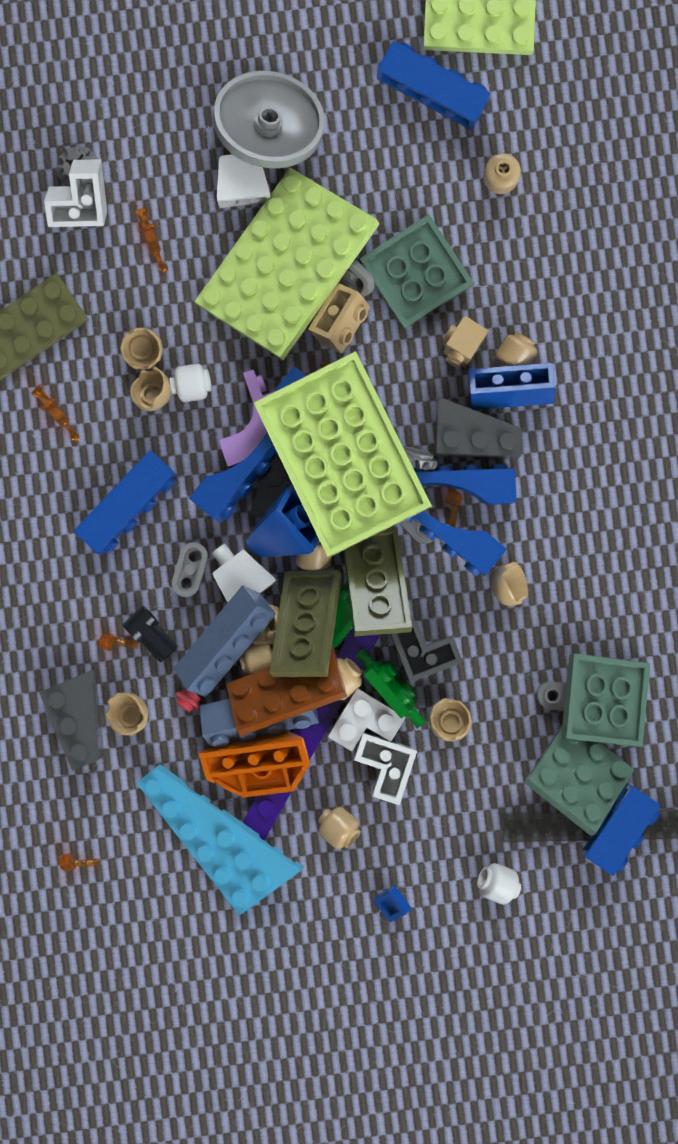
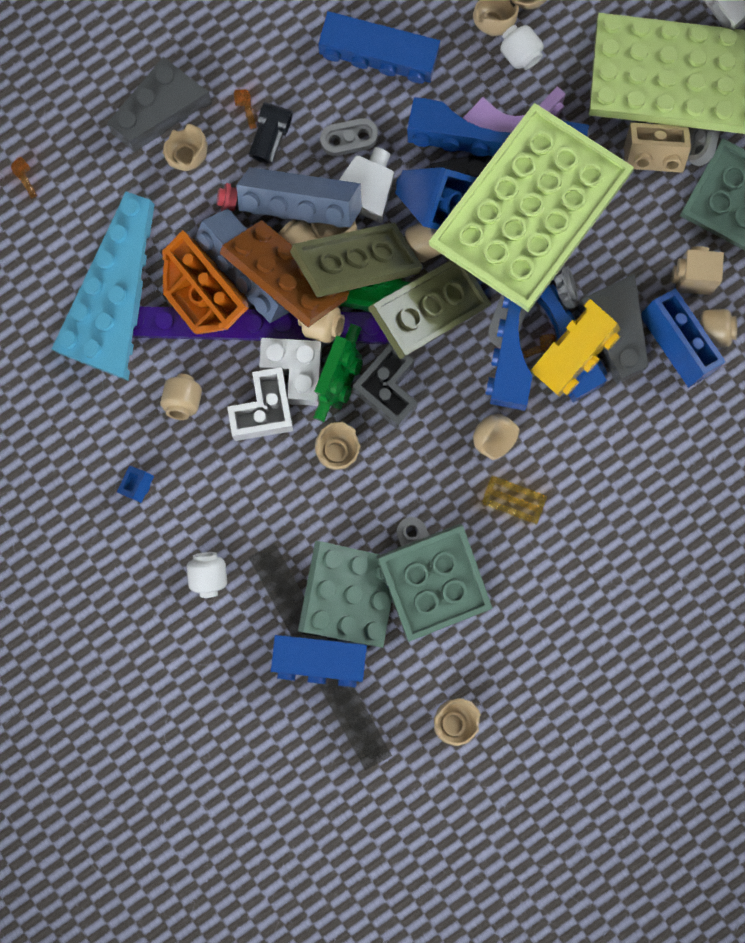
camera: 65 degrees right, 5 degrees down
none -> clear yellow tile [481,475,548,525]
none -> yellow wedge [530,299,621,397]

